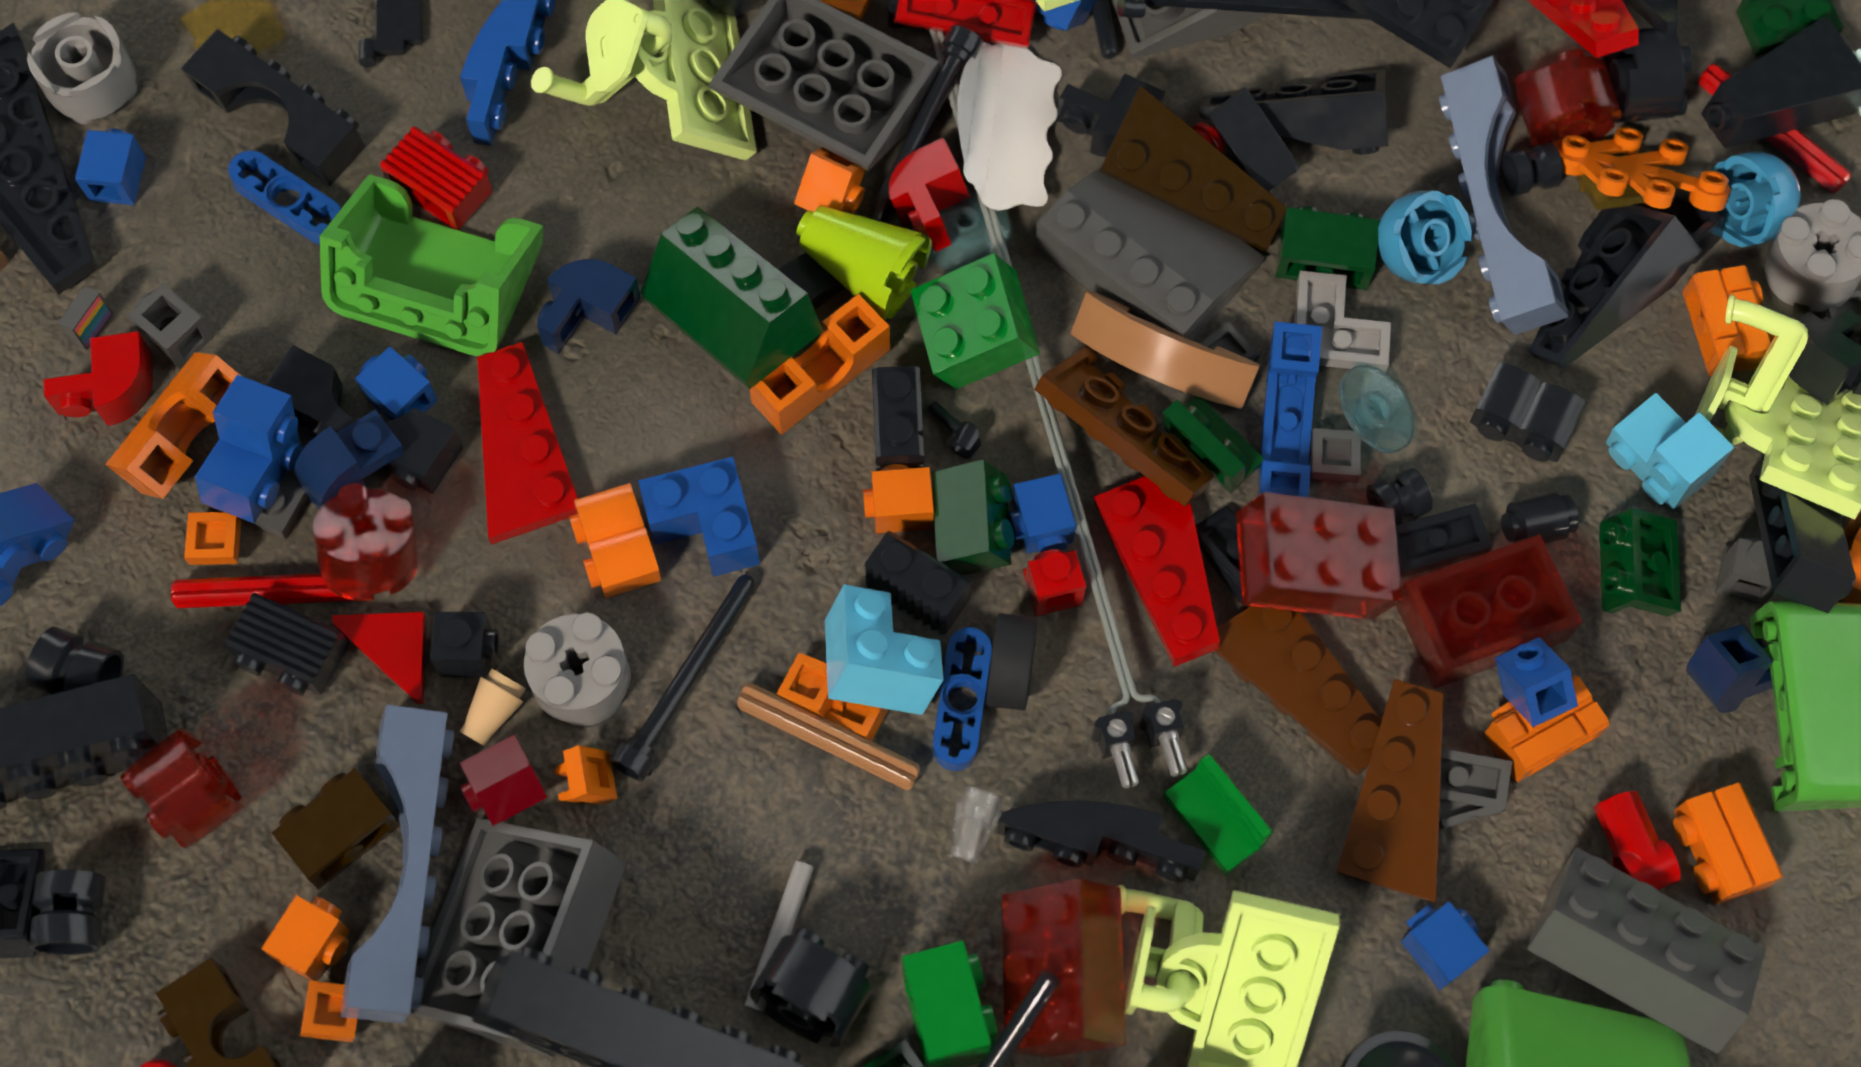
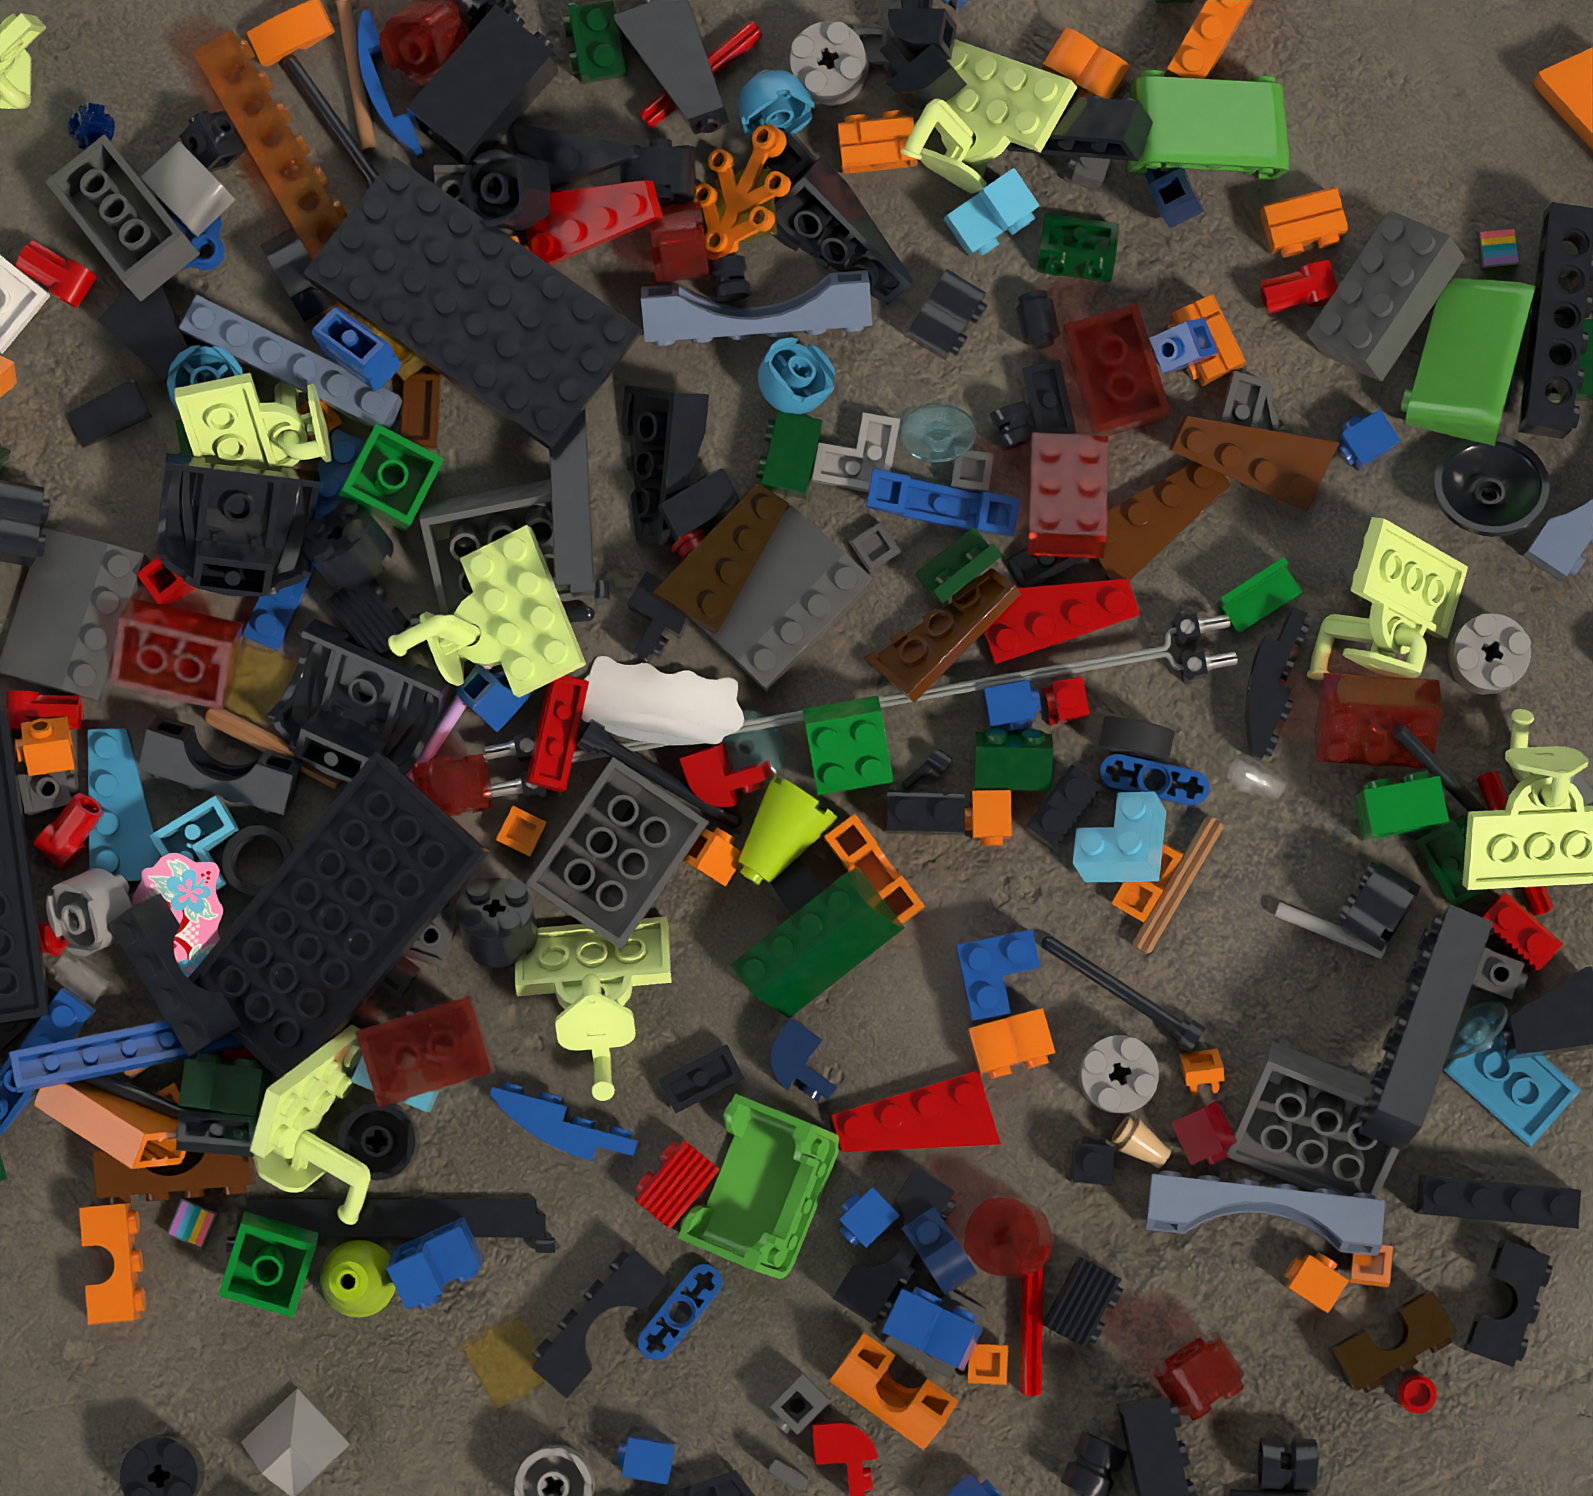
camera: 80 degrees left, 15 degrees up
dark brown brick [271,768,400,890] -> none
red tile [332,612,427,704] -> none
medium nougat slope [1070,290,1261,409] -> none
none -> black plate [658,1044,745,1114]

